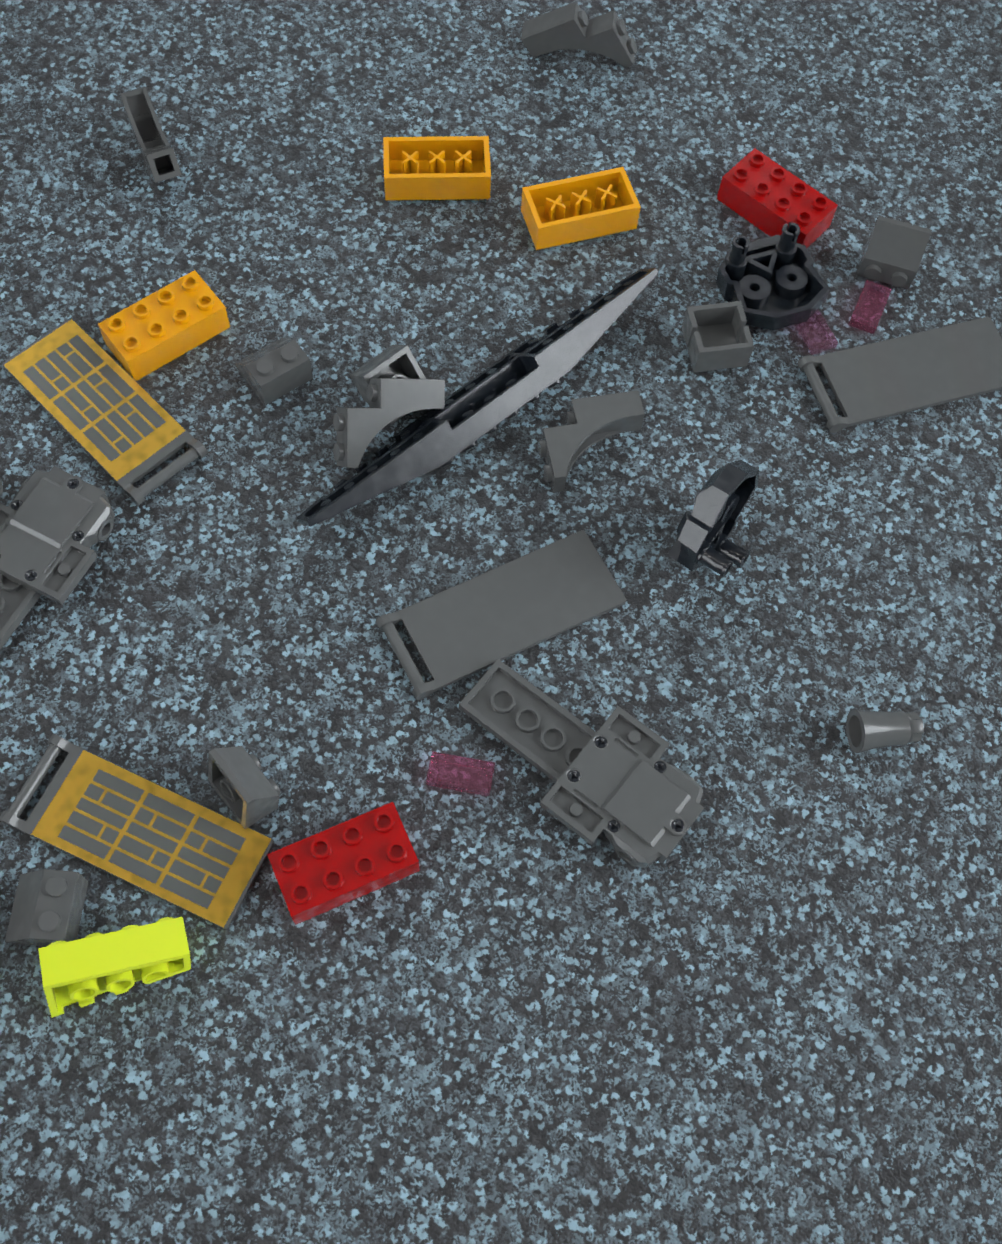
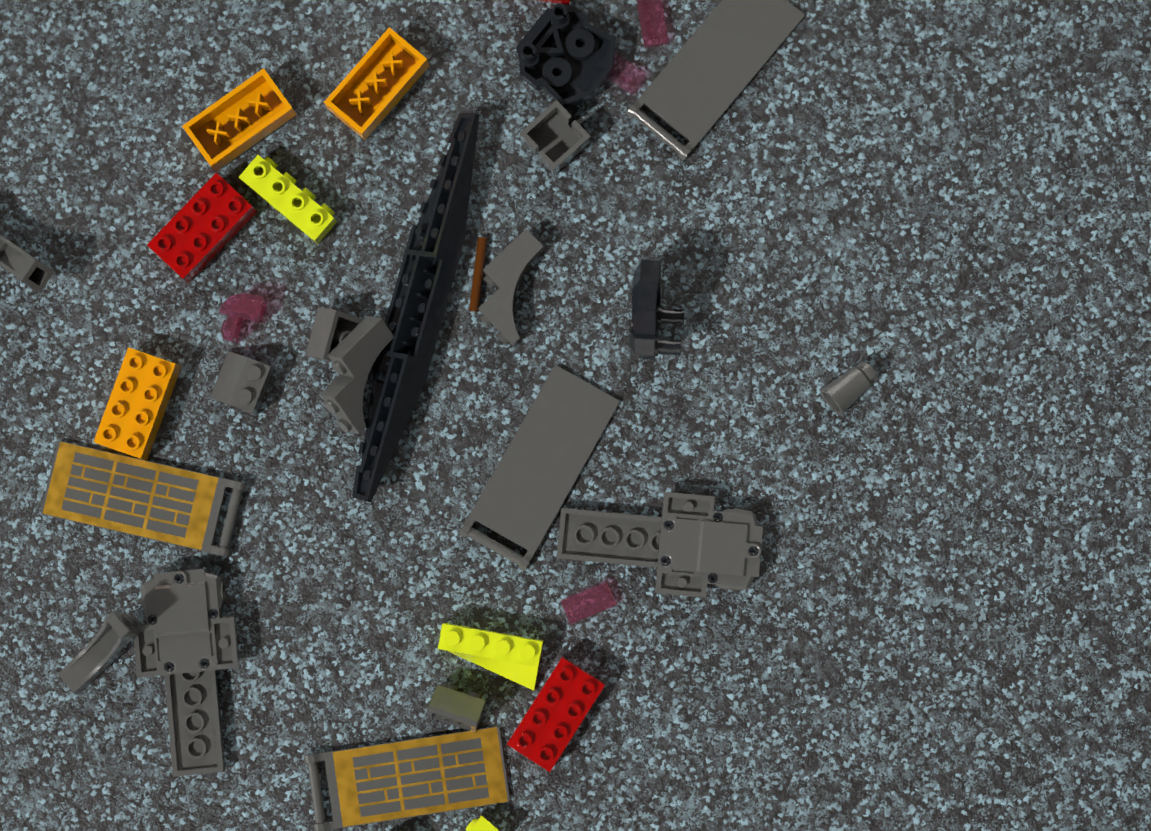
camera: 25 degrees left, 20 degrees up
none -> red brick [147,173,257,283]
none -> clear pink brick [219,293,268,344]
none -> neon yellow brick [239,155,337,244]
none -> neon yellow wedge [438,623,543,691]
none -> reddish brown bar [469,237,488,312]

